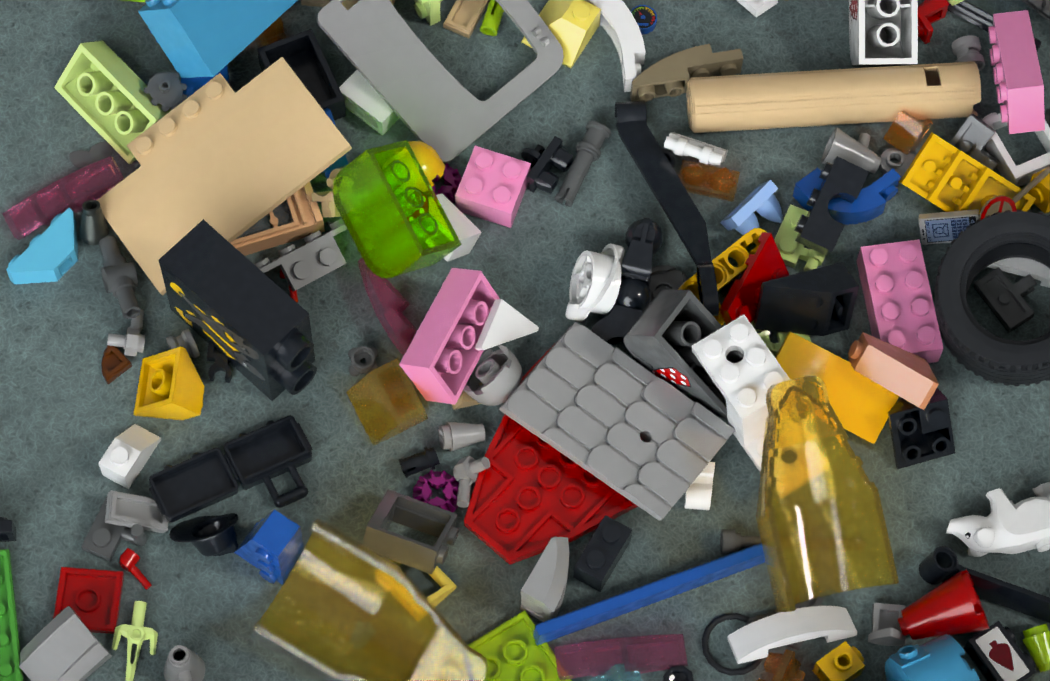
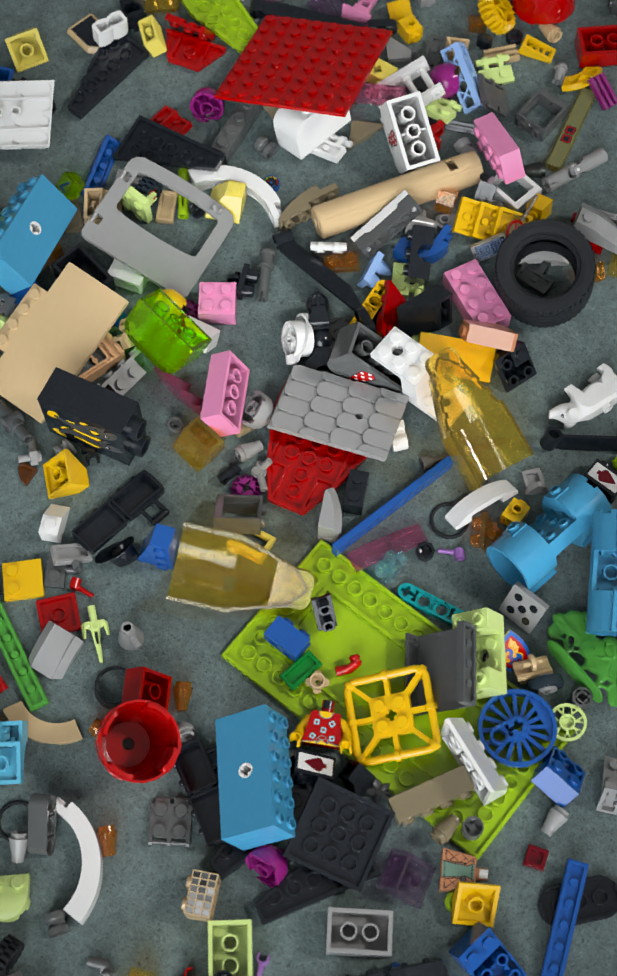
camera: 15 degrees left, 0 degrees up
white tile [475,299,539,350] -> none
red cone [898,569,990,640] -> none
none -> yellow plate [2,558,45,602]
none -> black bush [188,202,205,219]
none -> dark grey piece [351,190,423,259]

